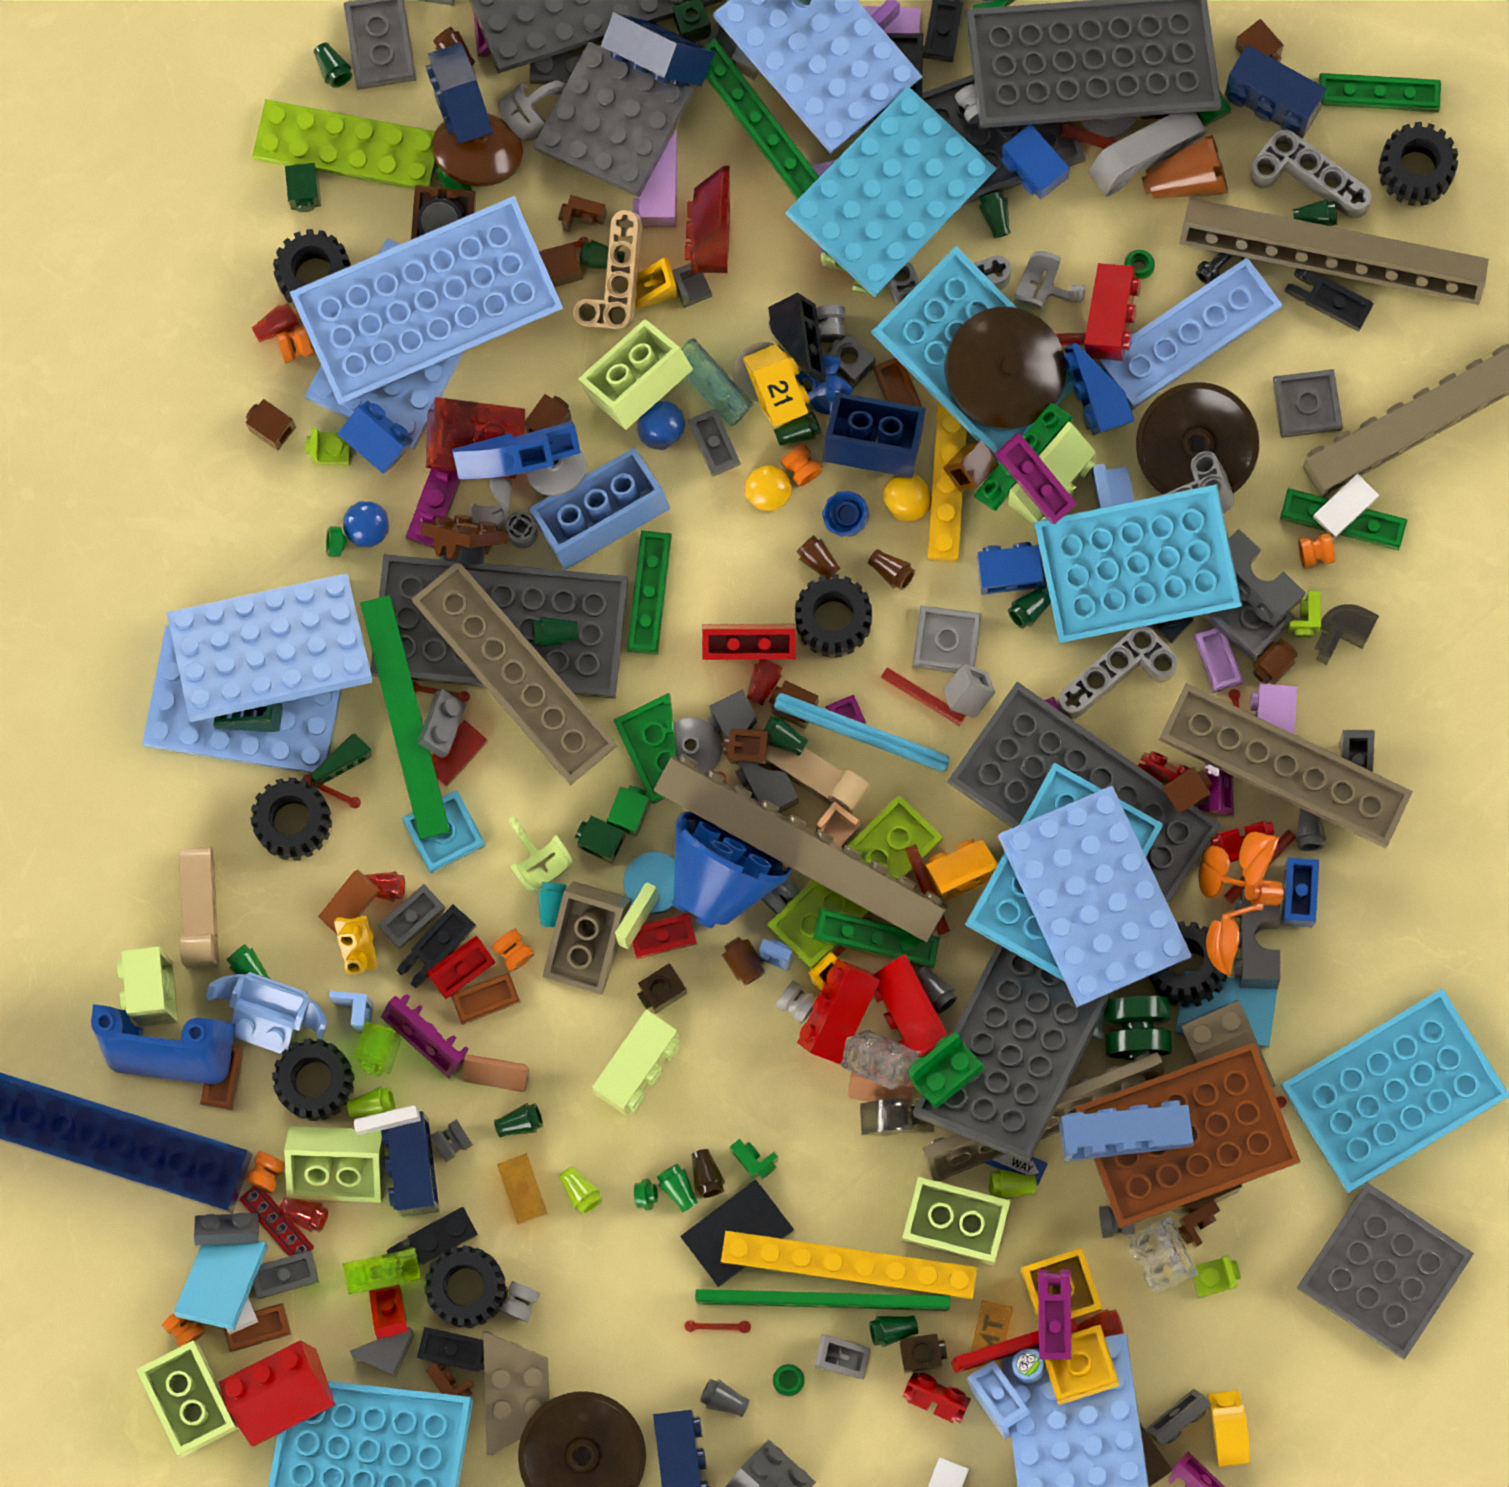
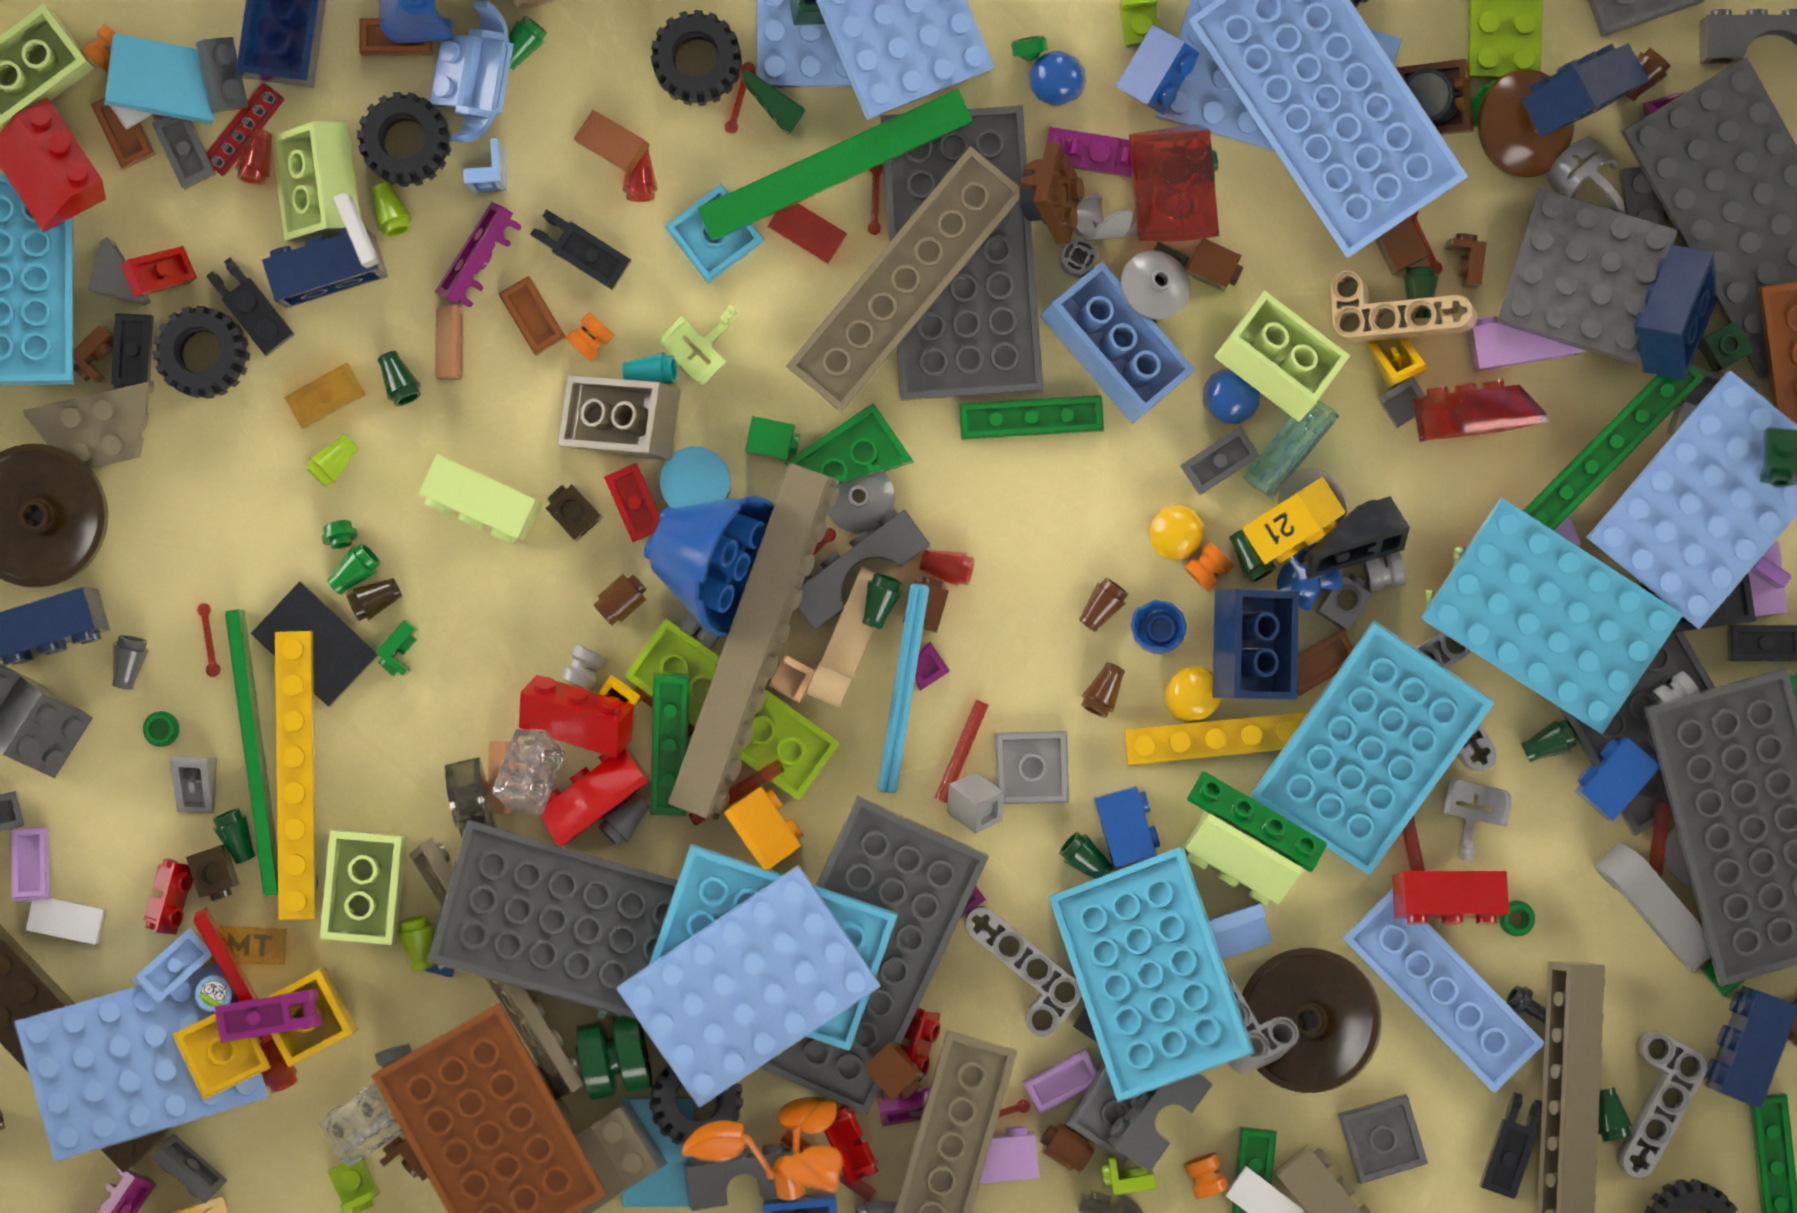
camera: 75 degrees right, 10 degrees up
orange wheel [244,1151,285,1193] -> none
yellow hips [334,916,378,975] -> none
clear neon green brick [342,1248,421,1295] -> none
clear neon green brick [354,1021,402,1077] -> none
dark grey plate [378,884,446,950] -> none
dark grey plate [417,689,466,758] -> none
red plate [426,936,496,1000] -> none
dark grey wheel [430,1119,473,1162] -> none
blue slope [452,421,581,479] -> none
light grey wheel [499,1281,540,1323] -> none
dark green cone [532,616,578,647] -> none
dark green brick [575,816,626,864] -> none
yellowish green tile [615,882,659,950] -> none
red brick [702,624,796,660] -> none
reddish brown bracket [723,728,769,764] -> none
medium blue plate [759,939,793,971] -> none
black tyre [795,574,872,658] -> none
green bracket [908,1032,984,1109] -> none
reddish brown brick [943,440,999,492] -> none
dark brown dish [944,307,1066,430] -> none
magenta plate [994,433,1077,524] -> none
medium blue wedge [1059,1101,1193,1162] -> none
blue slope [1064,343,1134,436] -> none
dark orange cone [1142,135,1228,199] -> none

